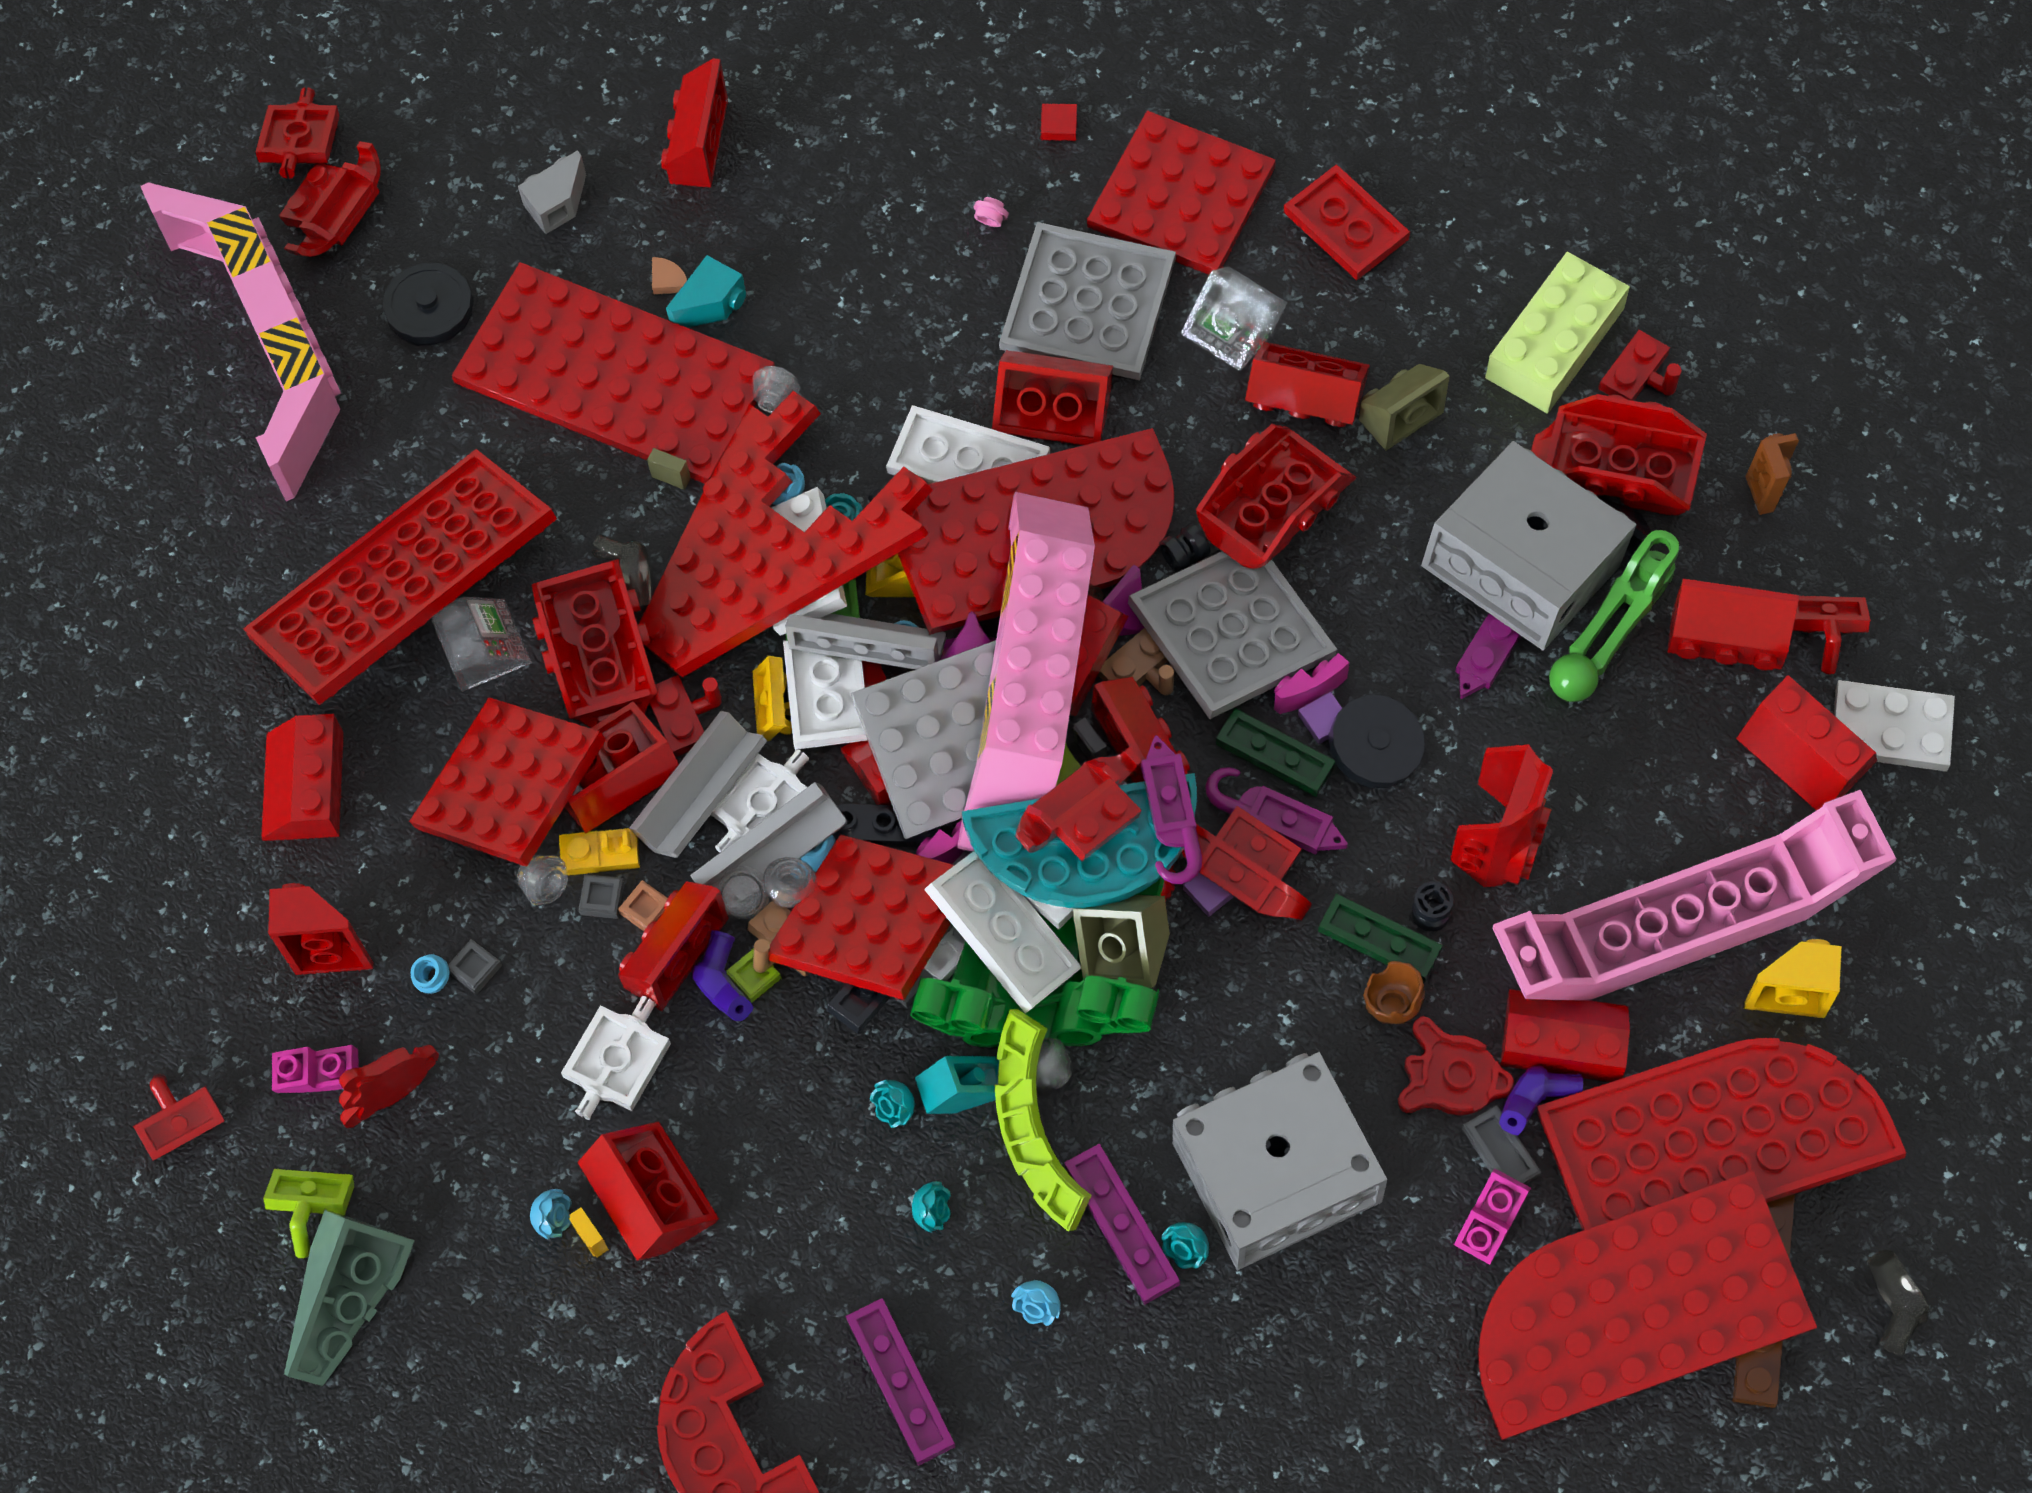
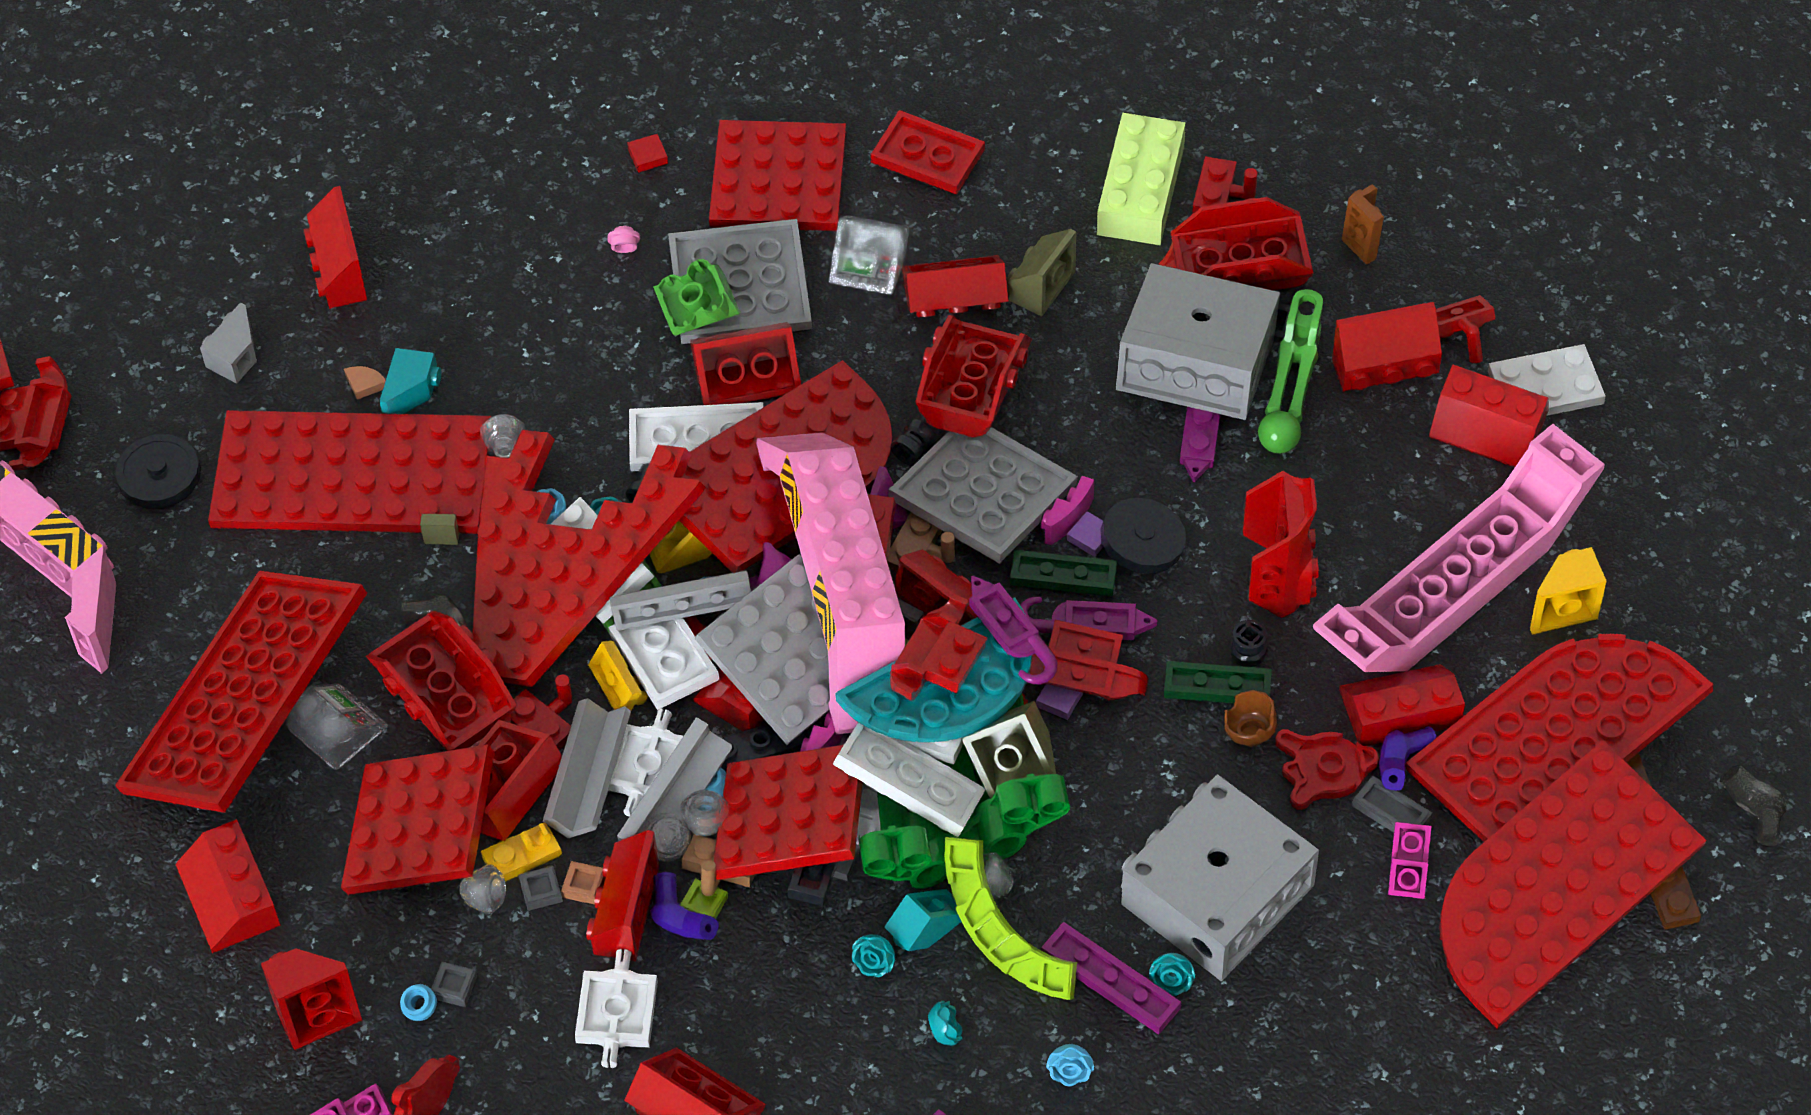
camera: 25 degrees left, 10 degrees down
none -> bright green slope [653,259,741,336]

